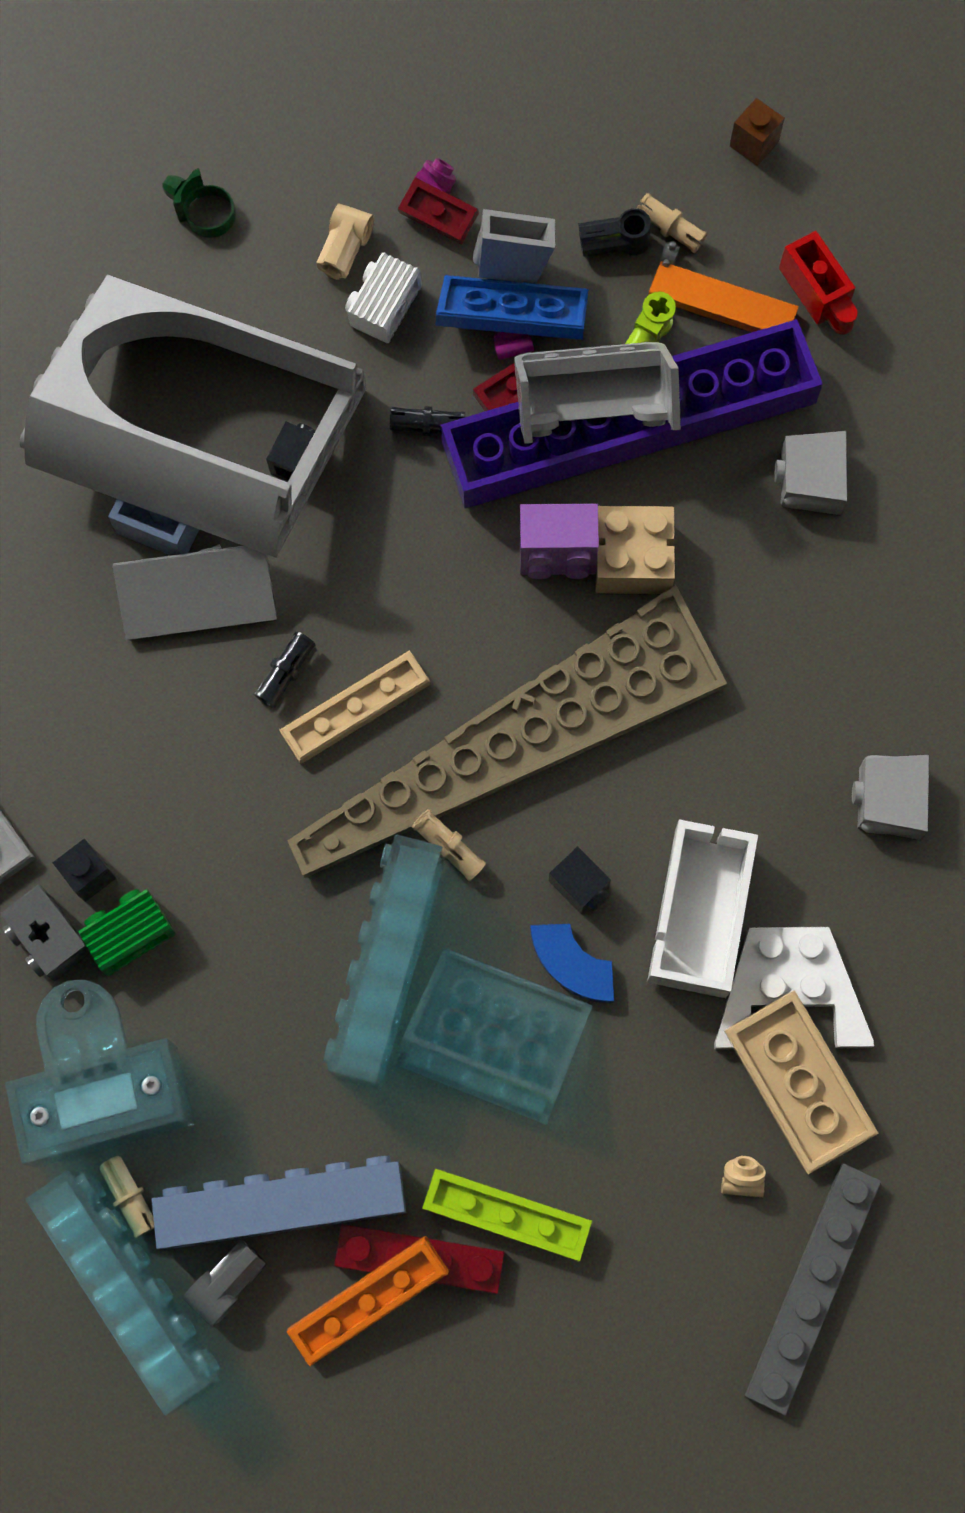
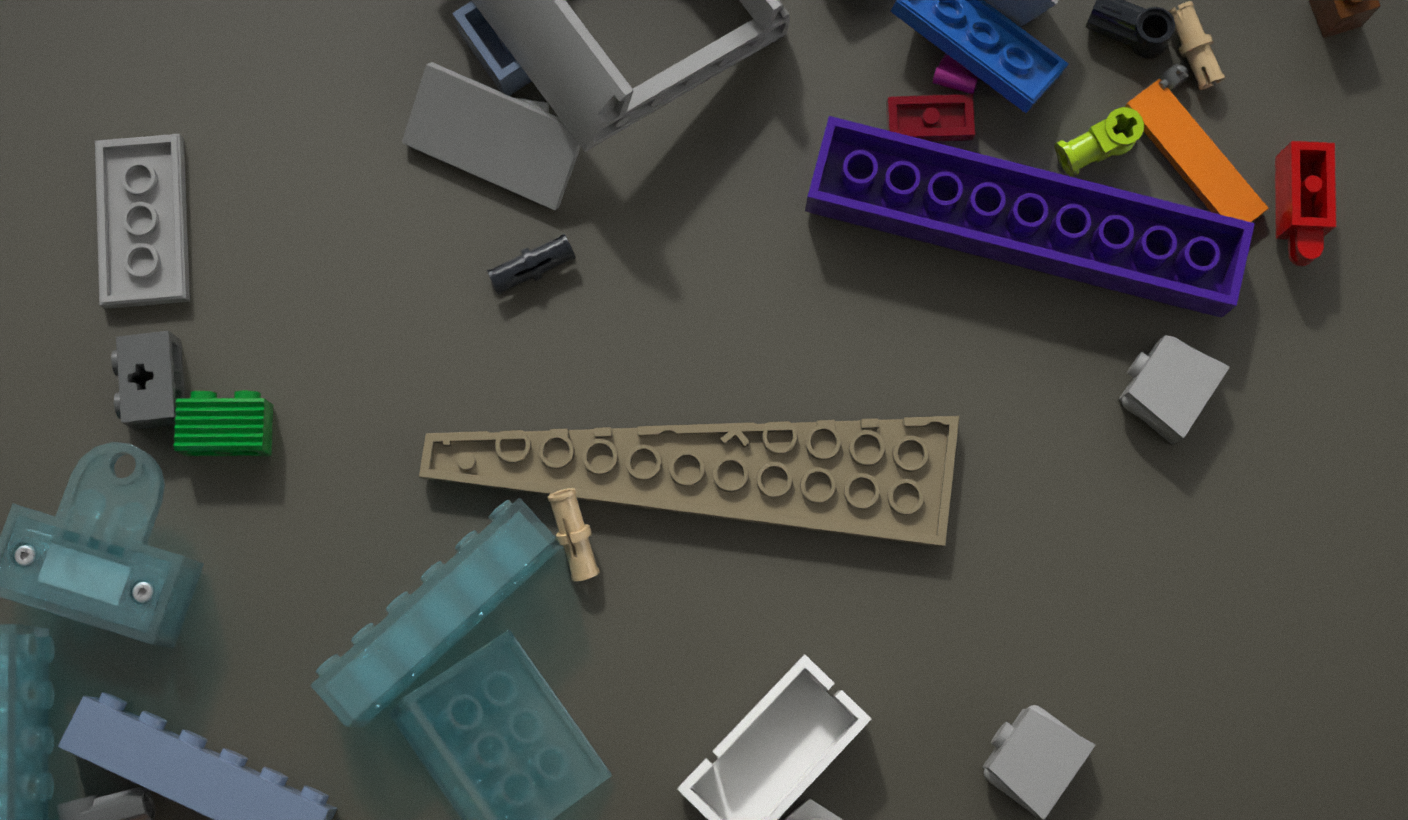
camera: 30 degrees right, 5 degrees up
black brick [52,838,116,902] -> none
tan axle [100,1156,154,1238] -> none
black brick [266,421,315,481] -> none
tan tile [279,650,430,765] -> none
black pin [390,406,466,436] -> none
light grey windscreen [514,342,681,444] -> none
medium lavender brick [520,504,599,579] -> none
blue tile [530,924,614,1003] -> none
black brick [548,846,611,914] -> none
tan piece [596,506,675,594] -> none

